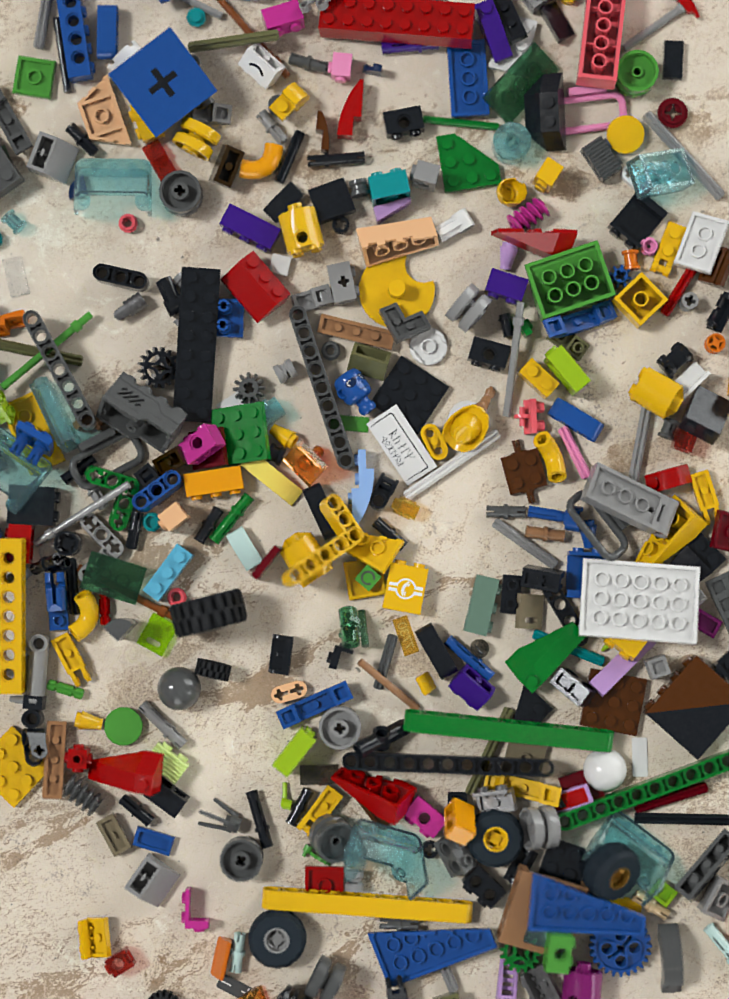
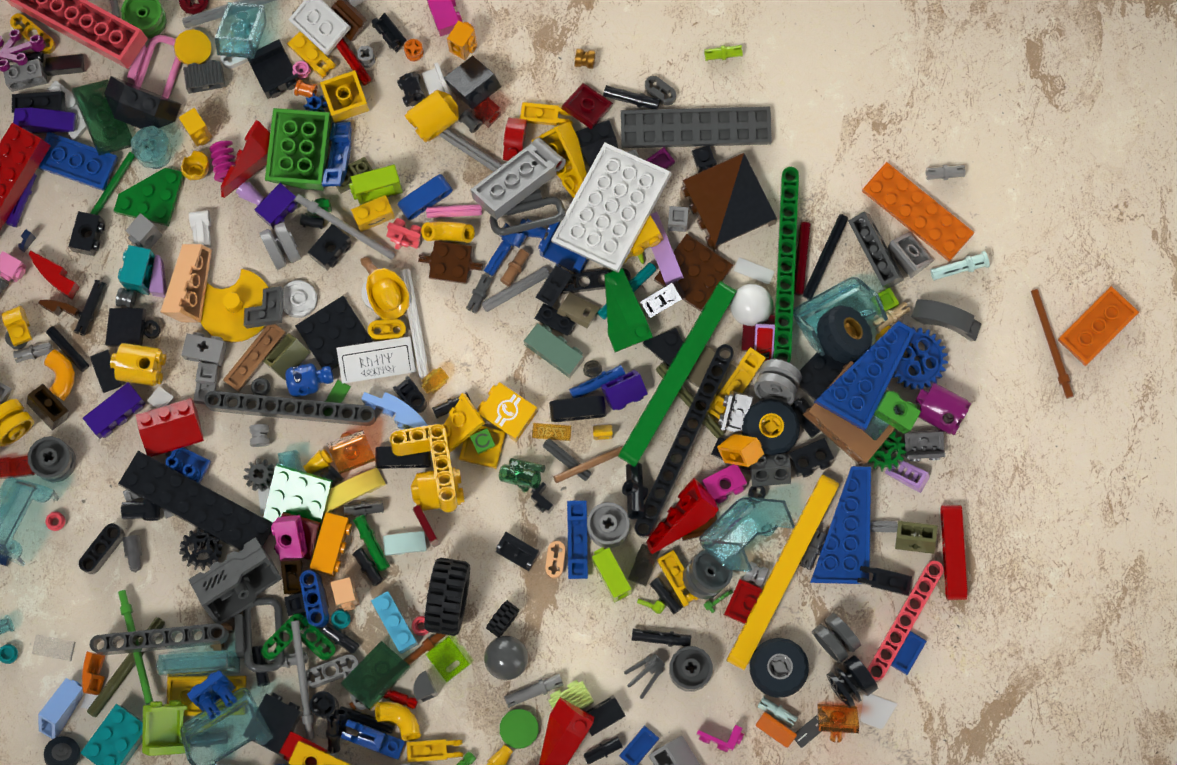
camera: 65 degrees left, 10 degrees down
none -> dark grey pin [344,500,384,517]

